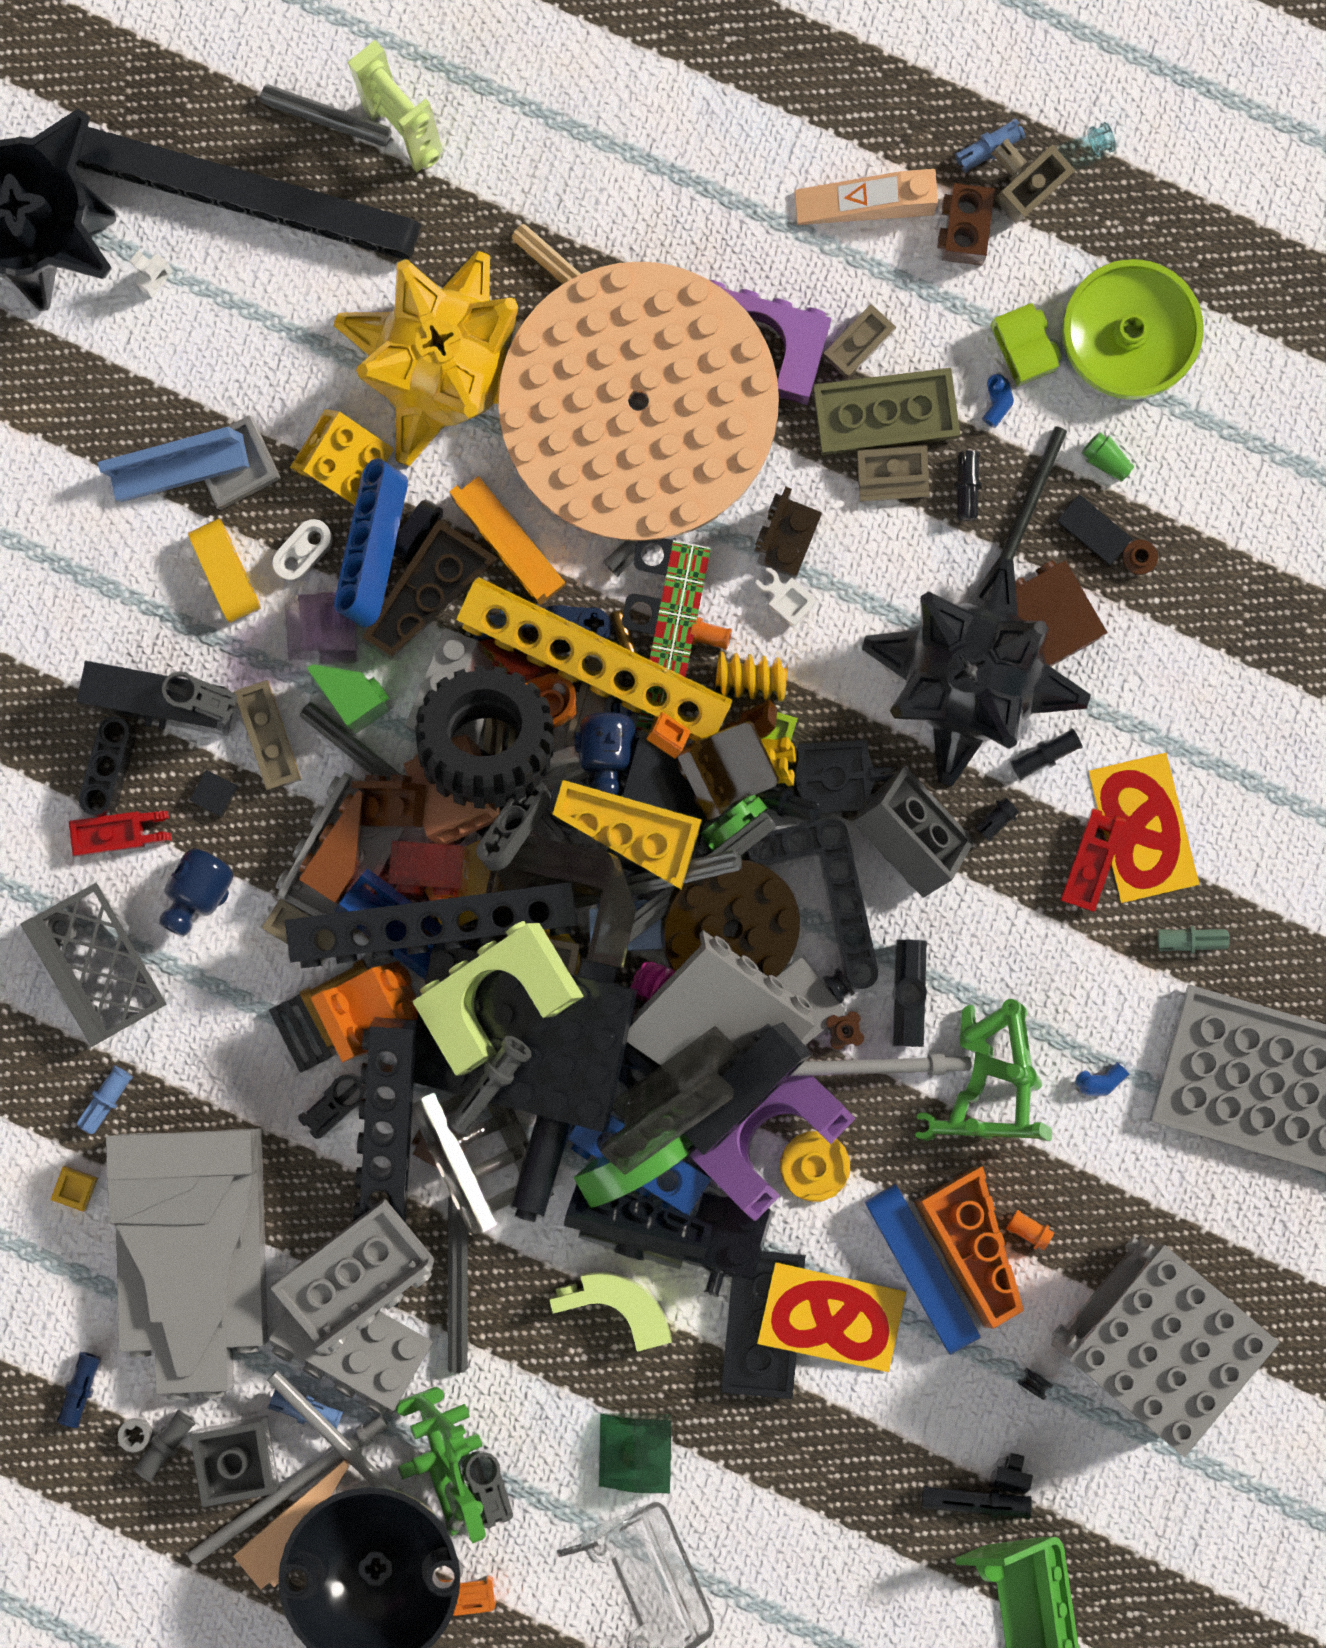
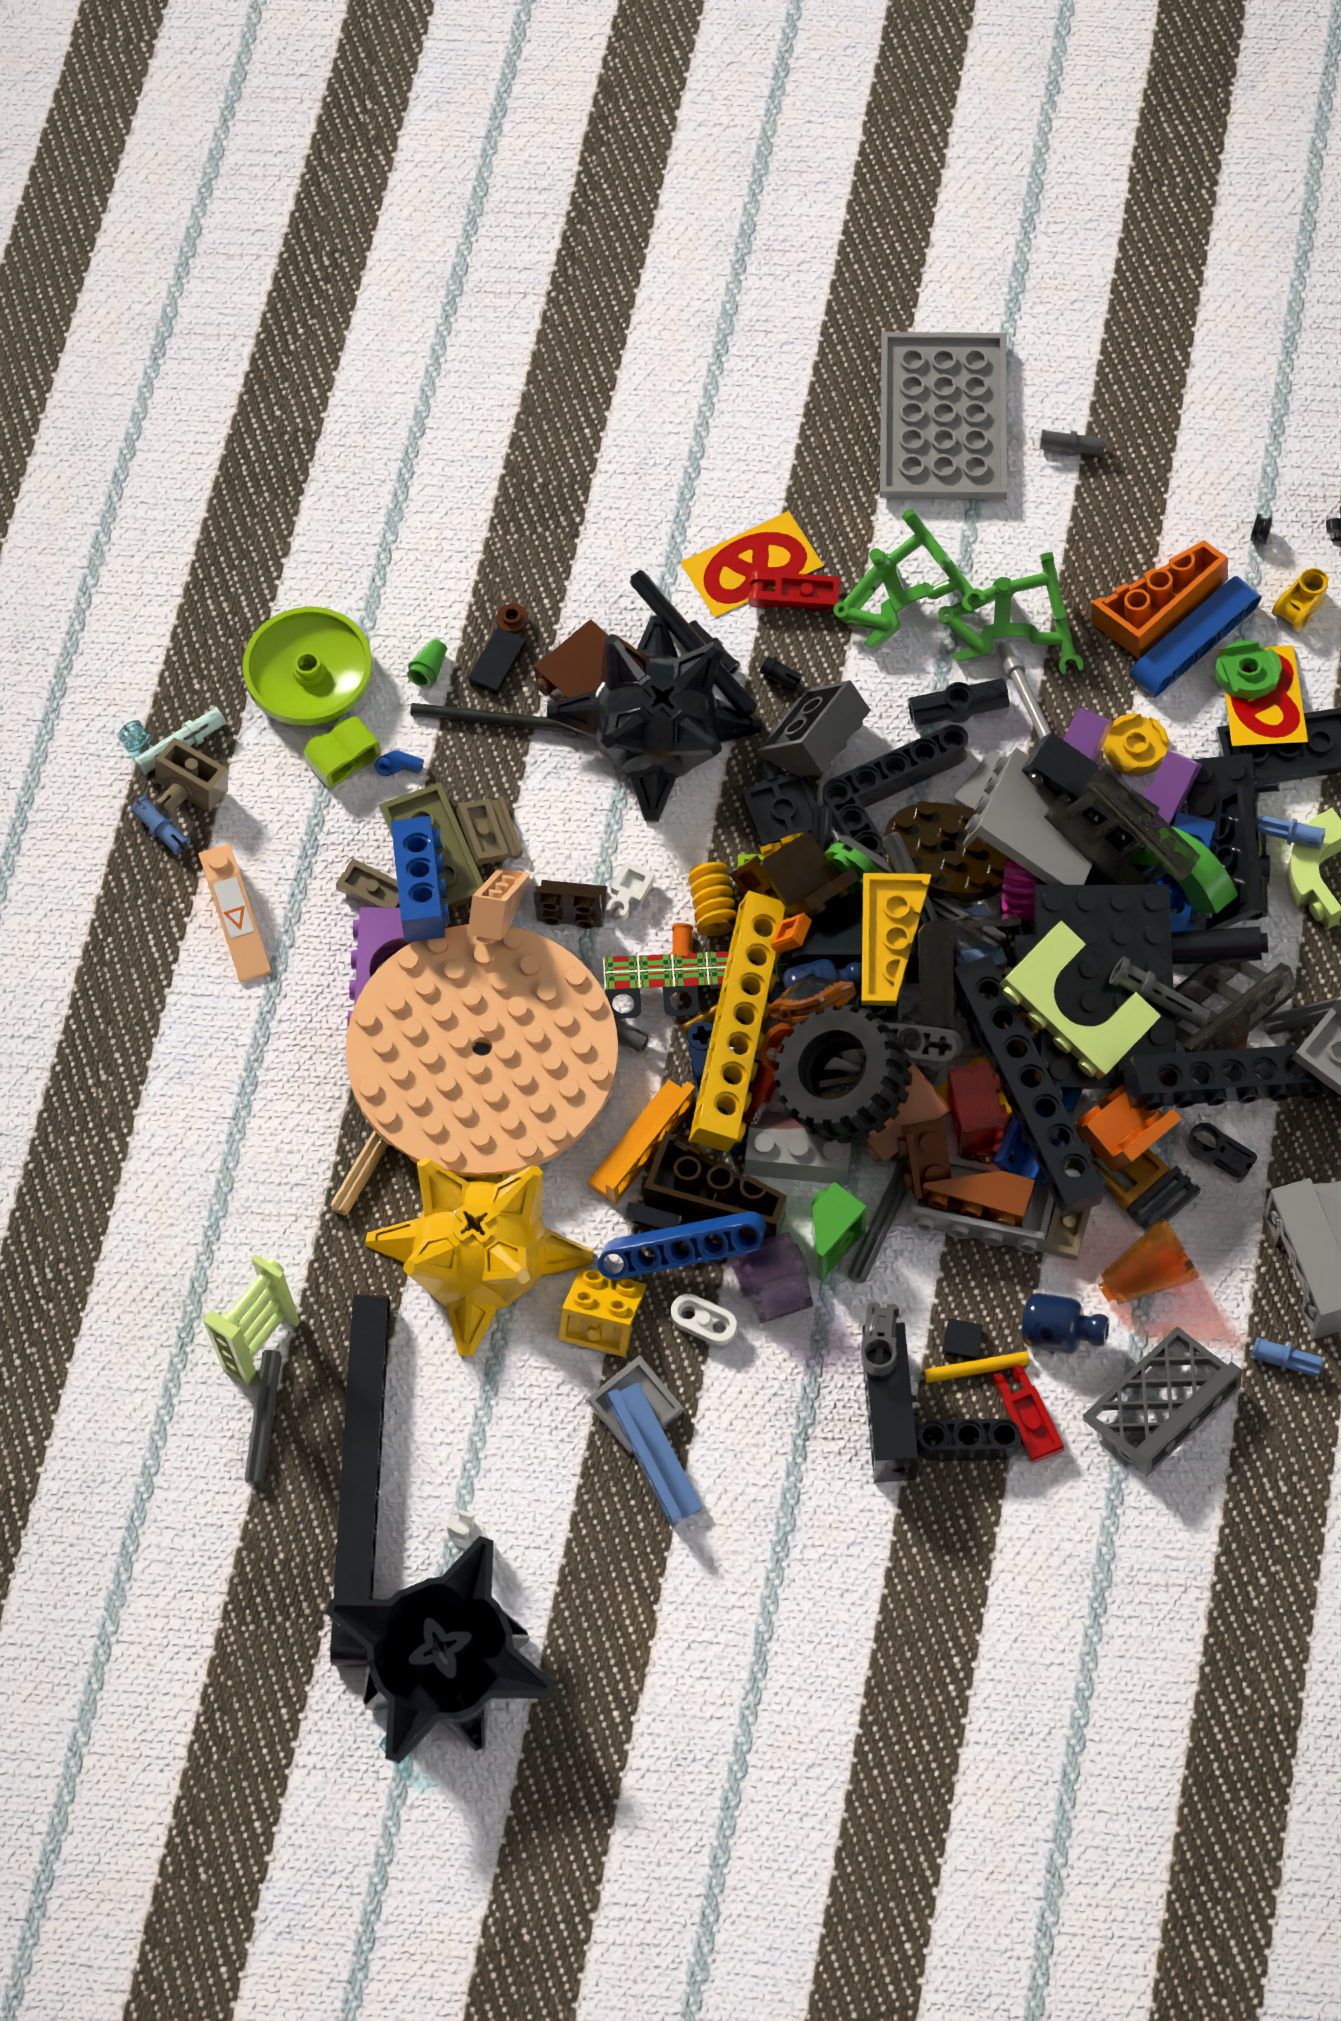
camera: 105 degrees left, 20 degrees down
yellow beam [188,518,262,623] -> none
dark tan plate [234,680,302,791] -> none
black bush [823,968,855,1004] -> none
reddish brown plate [826,1011,864,1050] -> none
reddish brown brick [937,183,995,266] -> none
black axle [954,450,982,522] -> none
orange pin [1006,1210,1054,1251] -> none
light grey piece [1051,1235,1280,1458] -> none
blue arm [1075,1062,1129,1096] -> none
sand green axle [1157,926,1230,954] -> none
none -> light aqua pin [133,707,227,775]
none -> blue brick [391,816,450,943]
none -> light nougat slope [467,868,531,943]
none -> black axle [630,570,757,718]
none -> dark orange hat [768,976,857,1024]
none -> bright green piece [833,509,989,649]
none -> yellow bar [924,1351,1030,1383]
none -> dark grey pin [1039,429,1105,458]
none -> clear orange cone [1098,1218,1199,1305]
none -> bright green plate [1215,640,1282,699]
none -> medium blue axle [1257,815,1326,850]
none -> yellow piece [1271,568,1328,632]

